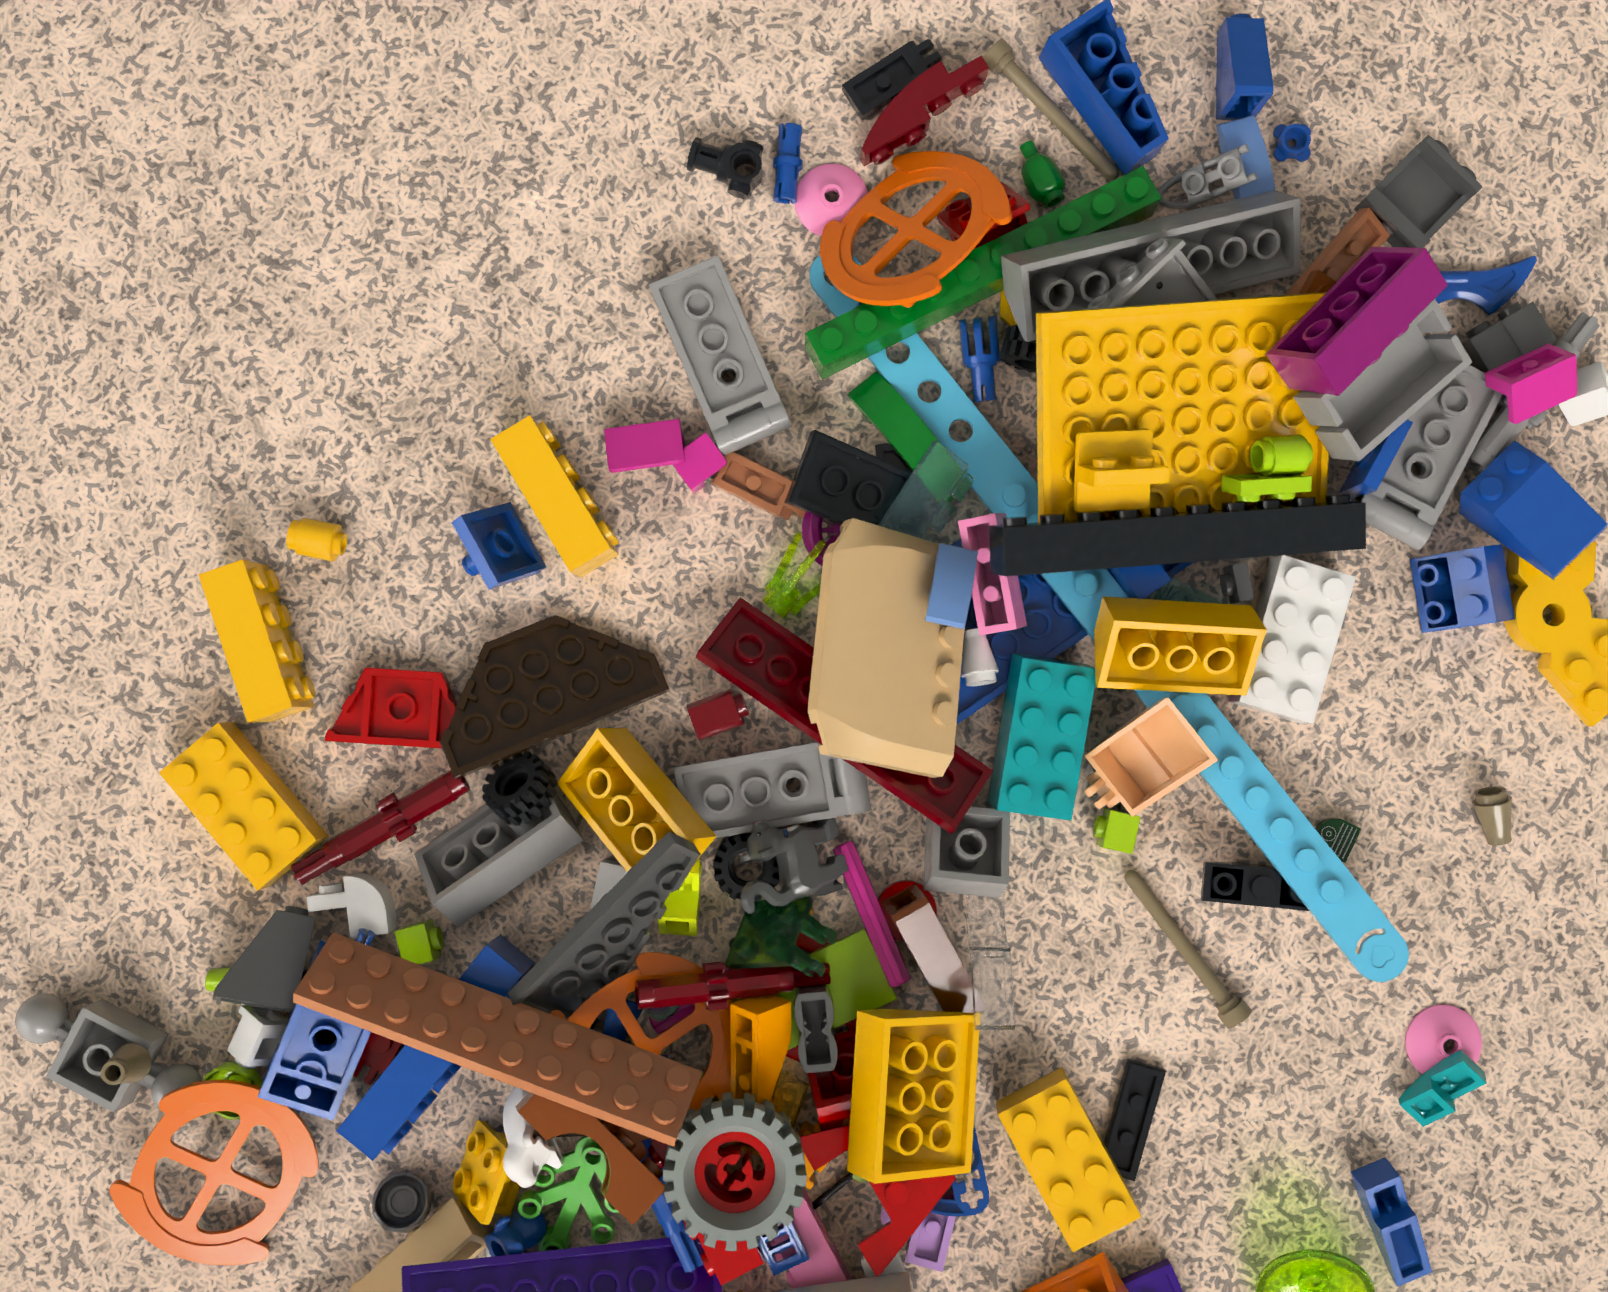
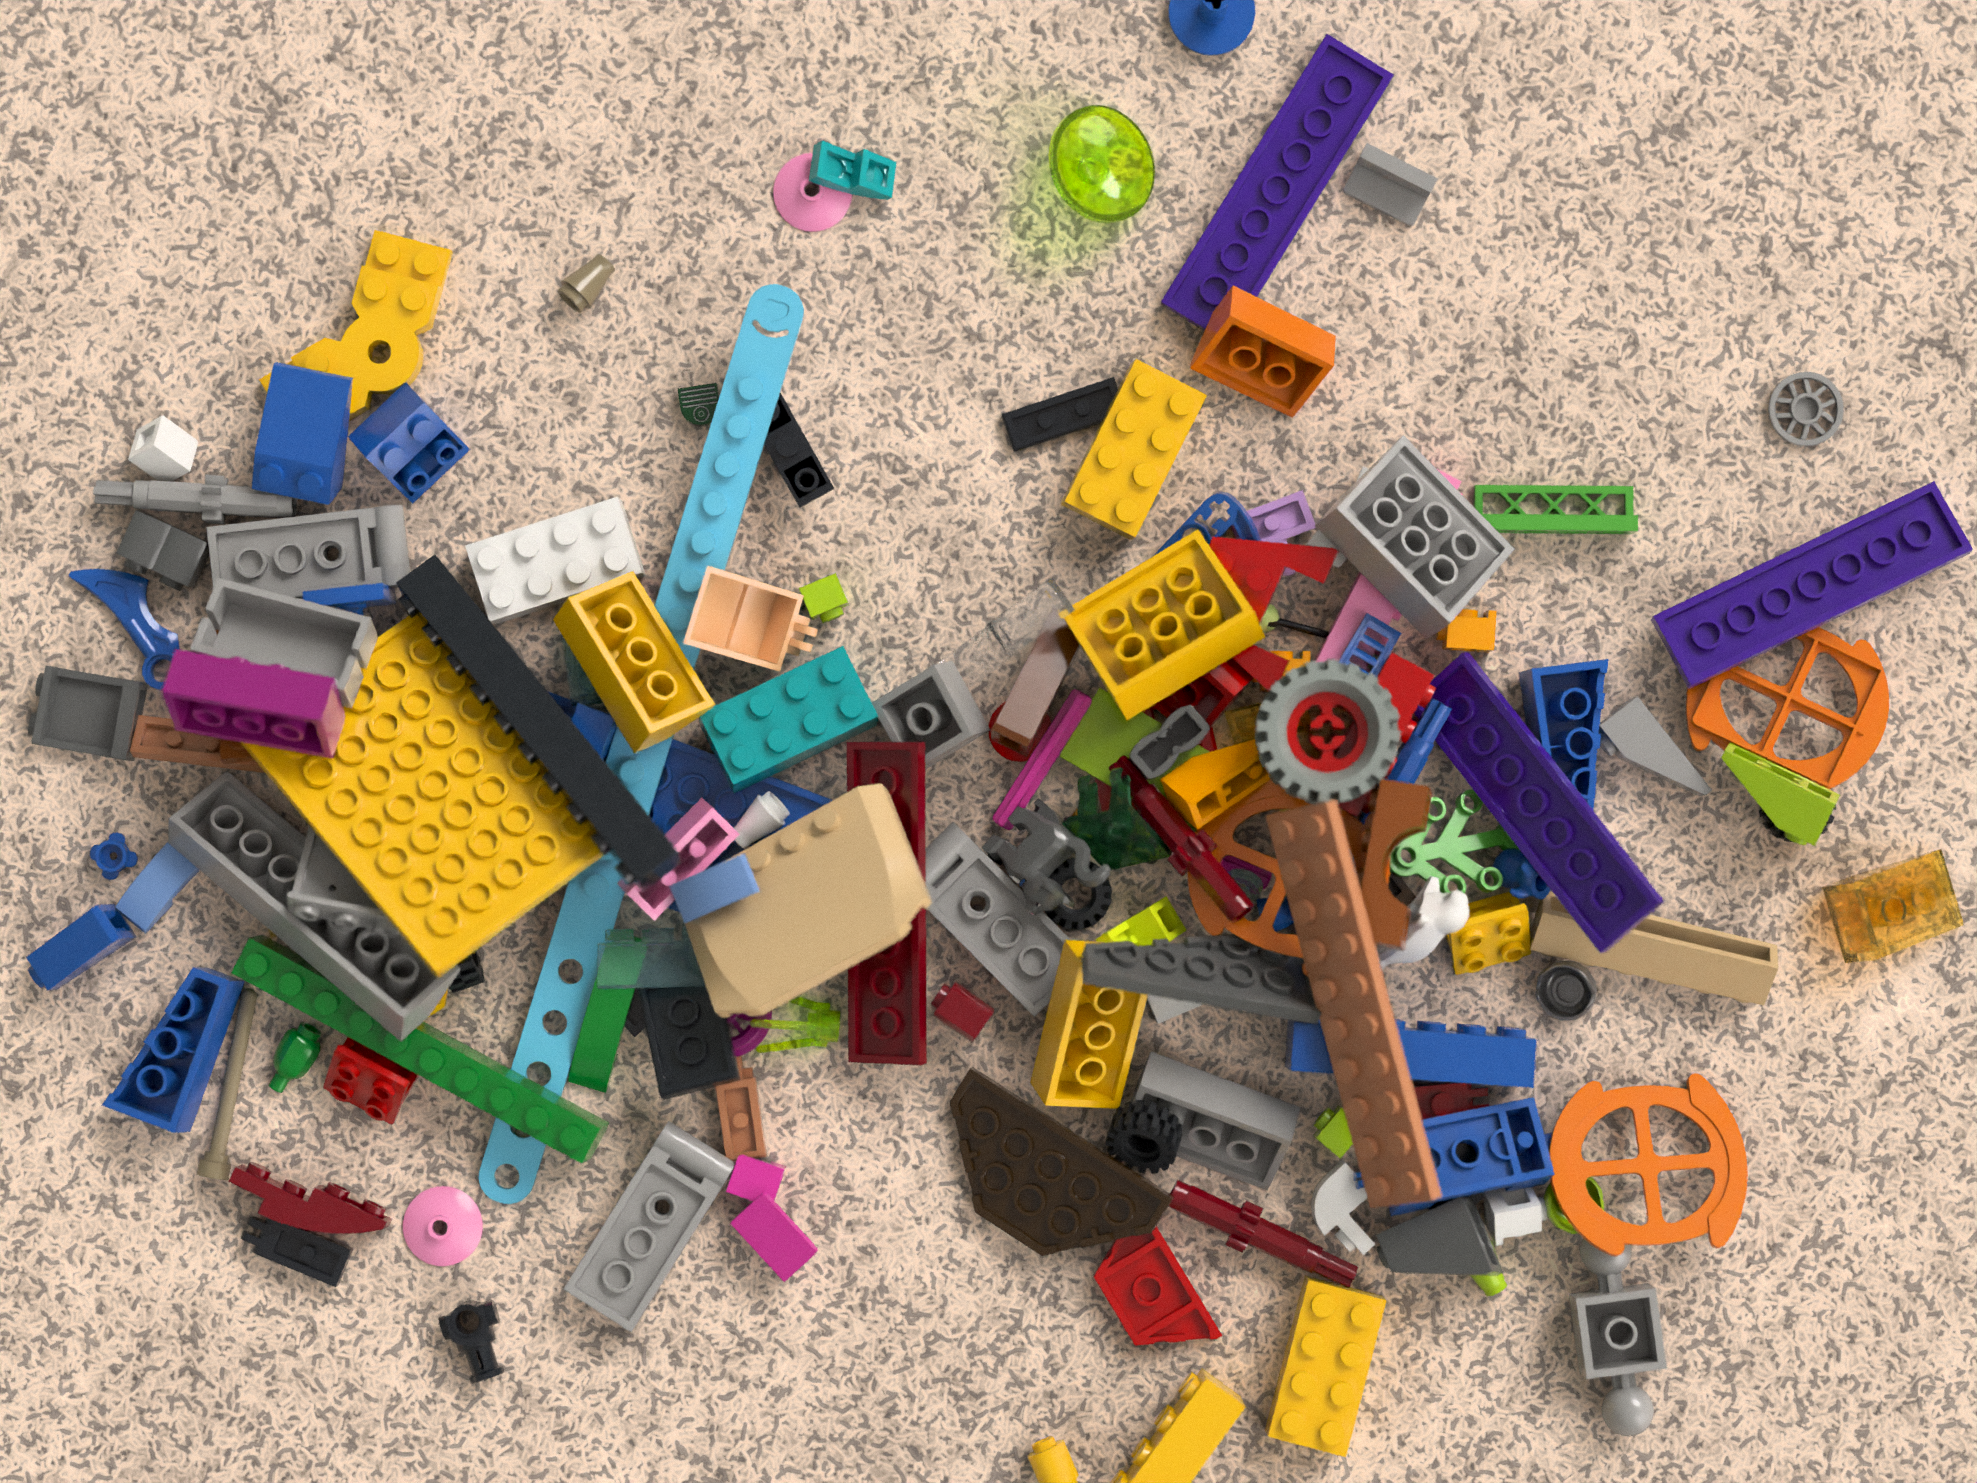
camera: 125 degrees left, 0 degrees up
dark tan cone [101,1043,151,1085] -> none
blue tile [451,502,546,590] -> none
yellow brick [490,415,619,578] -> none
blue pin [773,123,803,204] -> none
orange window [820,151,1012,308] -> none
blue arm [959,315,1000,402] -> none
yellow bracket [1073,429,1170,512] -> none
dark tan piece [1124,870,1252,1029] -> none
light grey piece [1158,144,1258,209] -> none
dark grey plate [1220,562,1254,604] -> none
lime plate [1221,473,1312,502] -> none
lime brick [1250,435,1313,476] -> none
blue slope [1351,1157,1432,1287] -> none
dark pink panel [1485,343,1577,424] -> none

